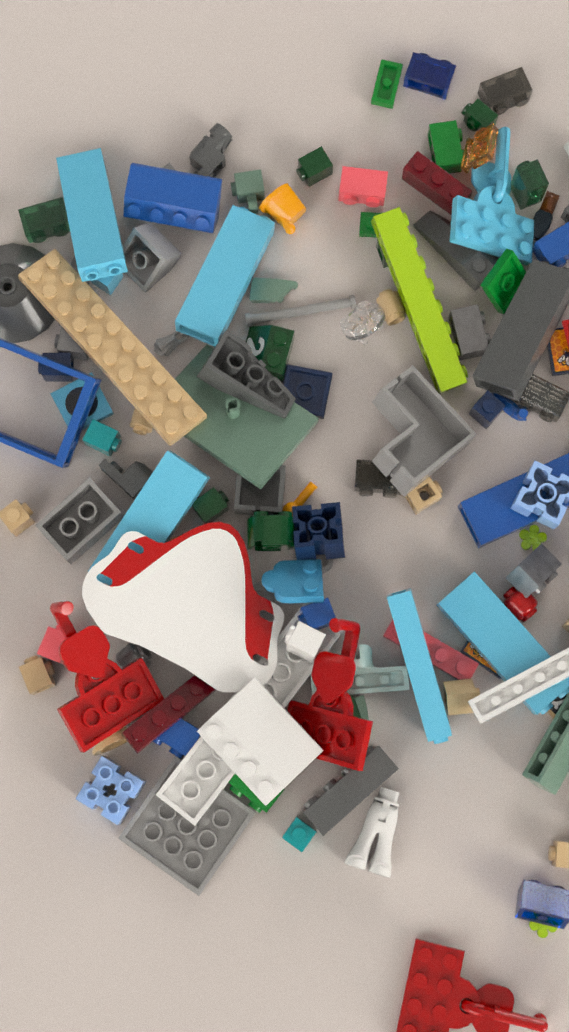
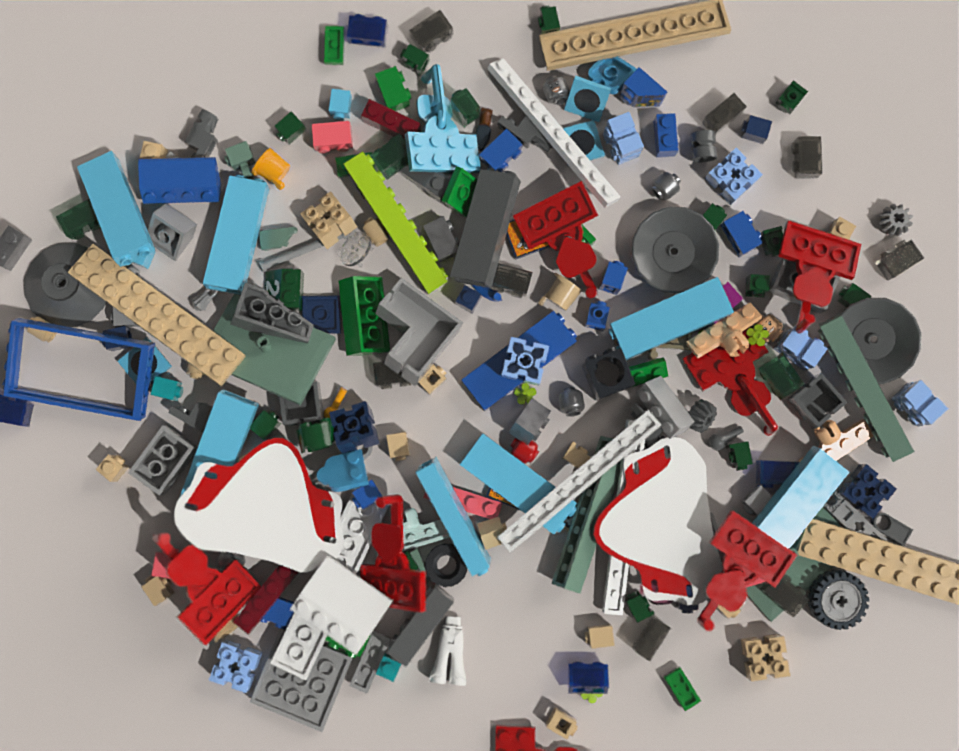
camera: 15 degrees left, 5 degrees up
white brick [284,621,325,663] -> none
clear orange plate [461,123,499,174] -> none
none -> tan brick [140,141,168,159]
none -> tan brick [300,191,357,249]
none -> medium azure brick [329,89,352,120]
none -> green slope [338,276,390,356]
none -> light grey plate [349,630,391,693]
none -> clear green brick [370,134,408,180]
none -> tan brick [387,432,410,461]
none -> black tyre [425,543,468,587]
none -> tan brick [546,707,578,739]

